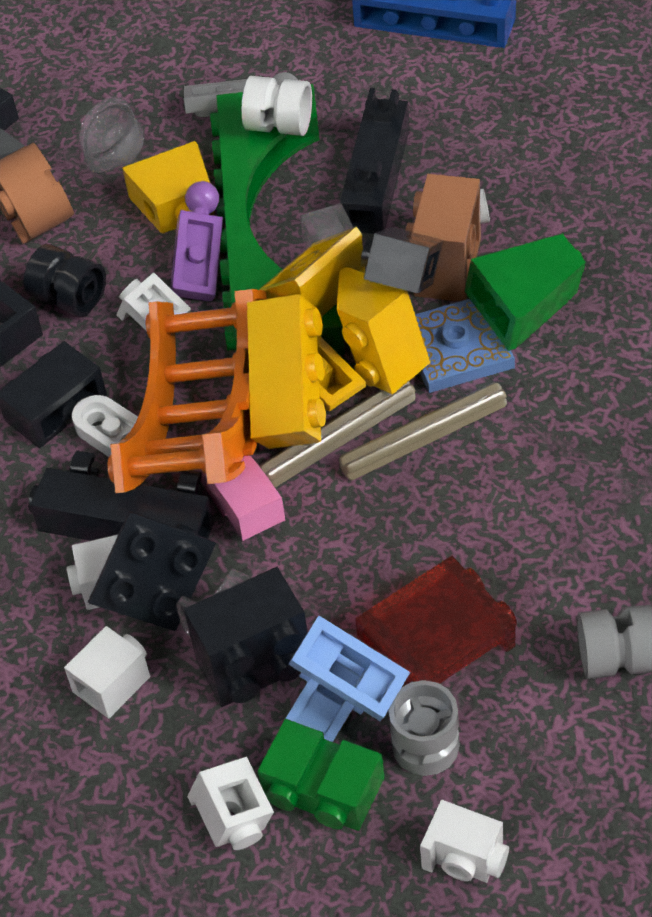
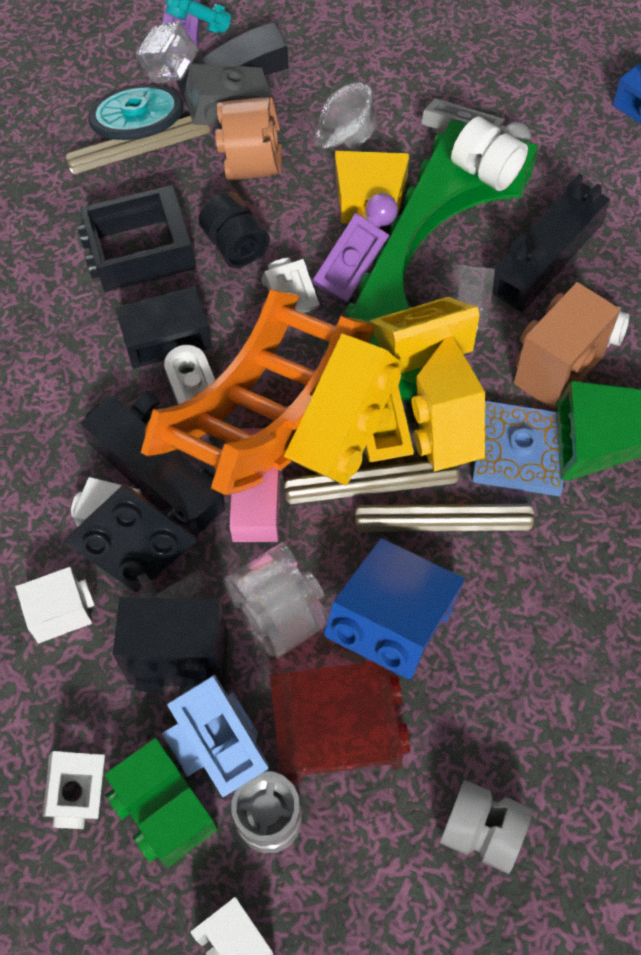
camera: 25 degrees right, 10 degrees up
brick [360,227,444,294] -> none
none -> clear brick [224,542,329,659]
none -> blue panel [324,538,465,679]

